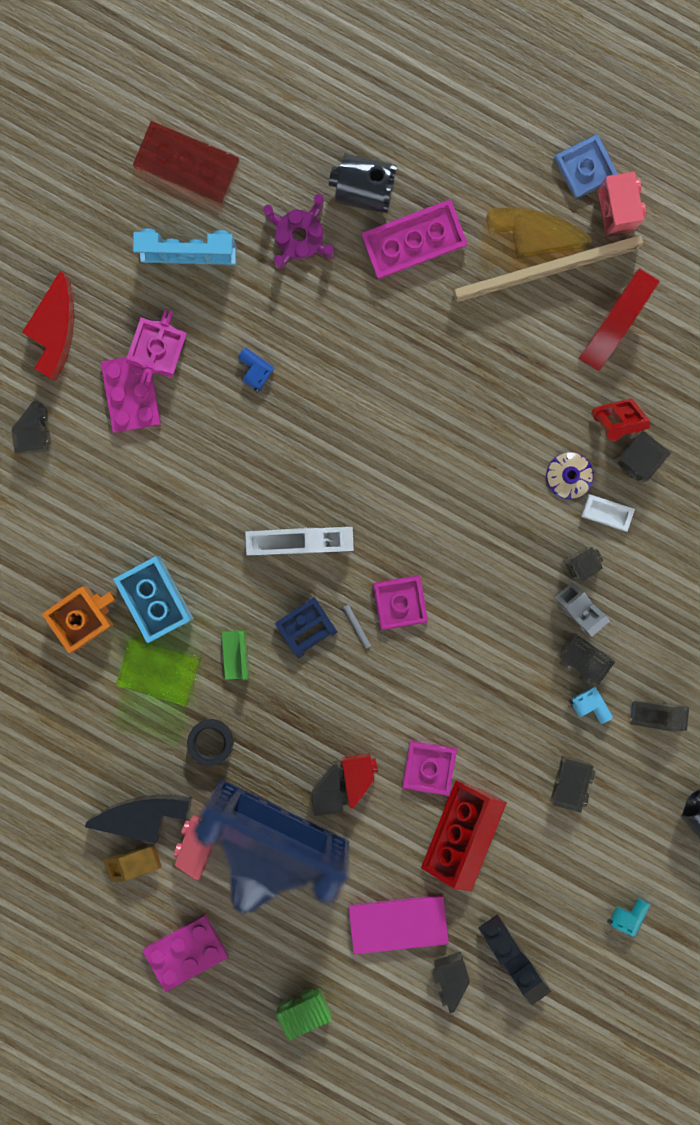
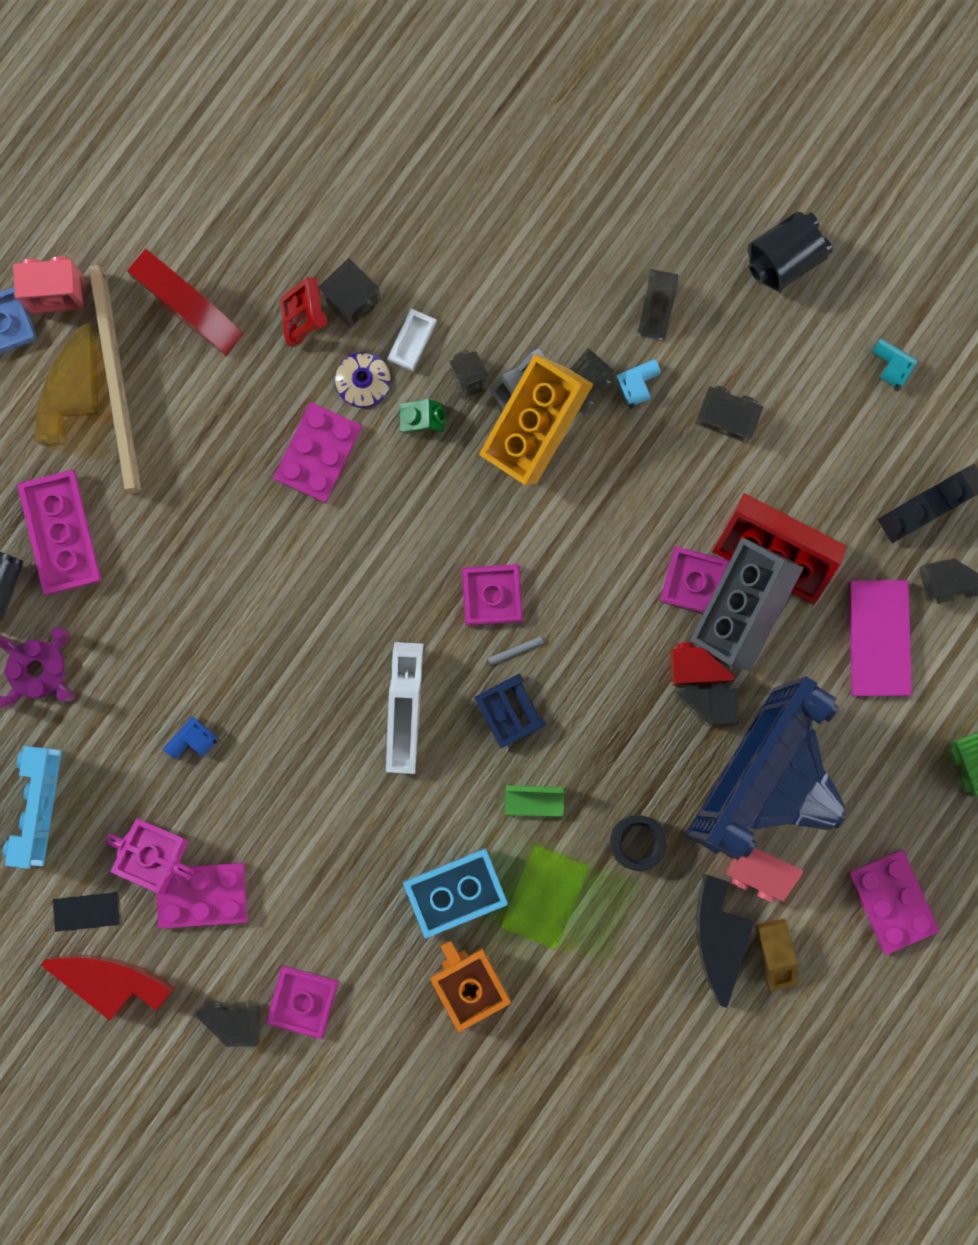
camera: 85 degrees left, 5 degrees down
none -> black sticker [53,892,120,932]
none -> dark pink tile [265,965,339,1040]
none -> dark pink plate [273,402,362,504]
none -> green bracket [400,399,446,434]
none -> light orange slope [479,354,594,485]
none -> dark grey slope [690,537,804,671]

